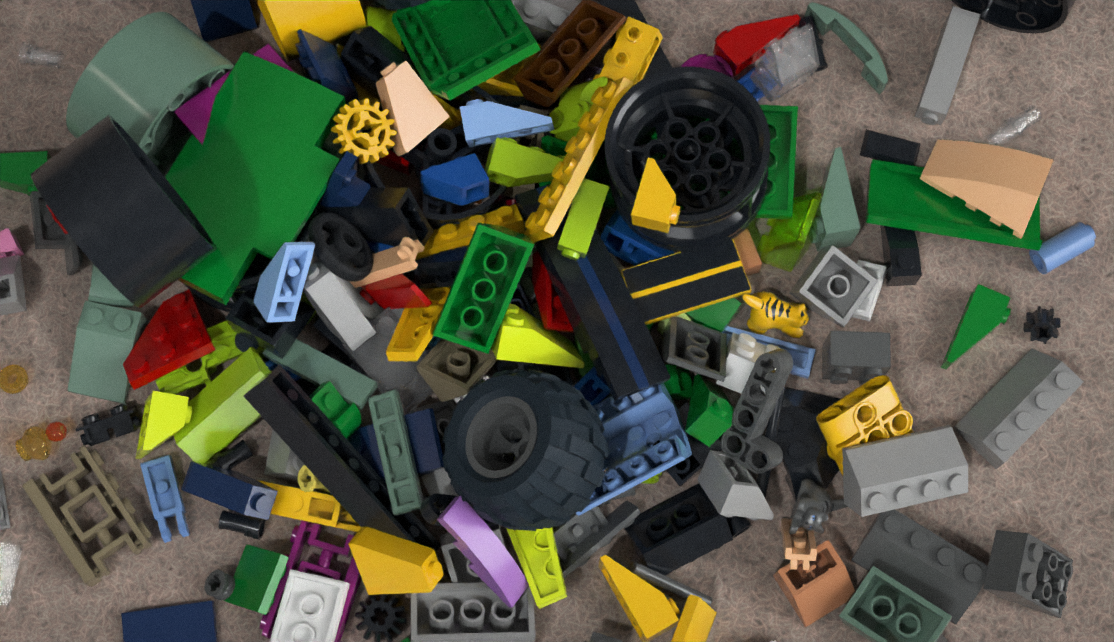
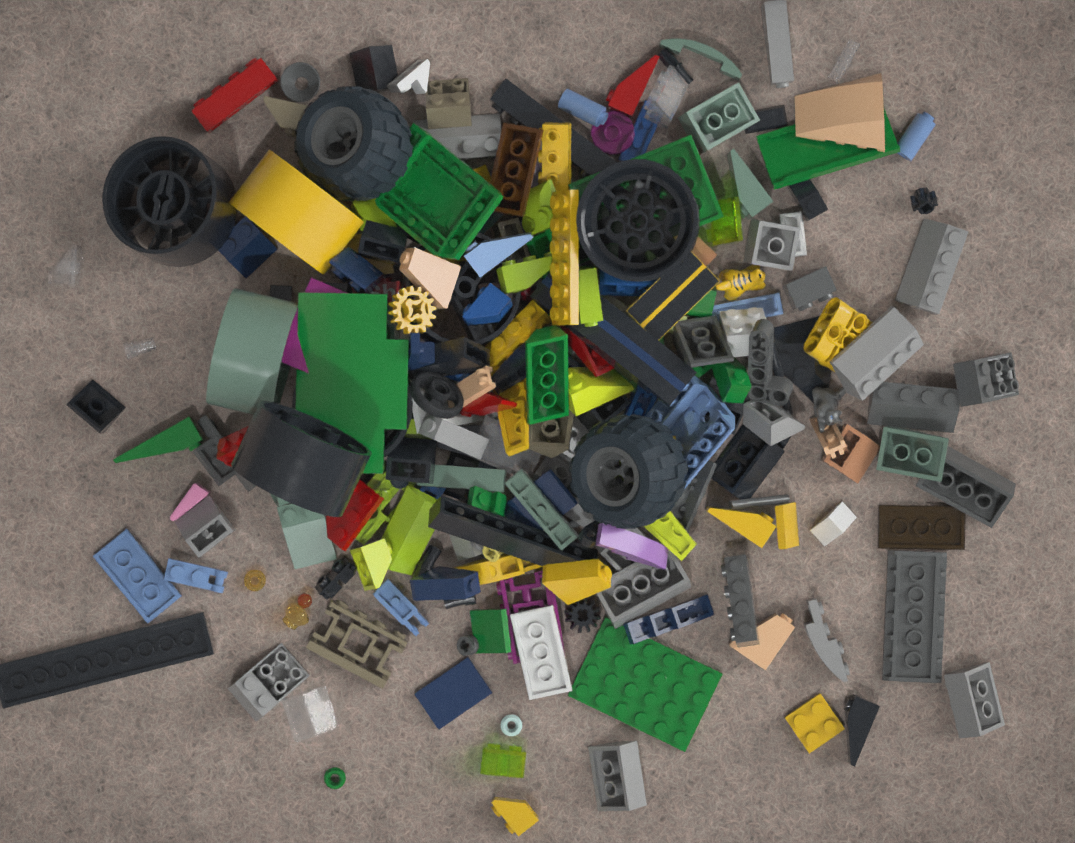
camera: 30 degrees left, 15 degrees up
light blue slope [253,242,315,323] -> none
yellow slope [631,157,680,233] -> none
green slope [941,284,1011,370] -> none
none -> medium blue brick [558,89,608,127]
none -> sand green slope [678,82,760,155]

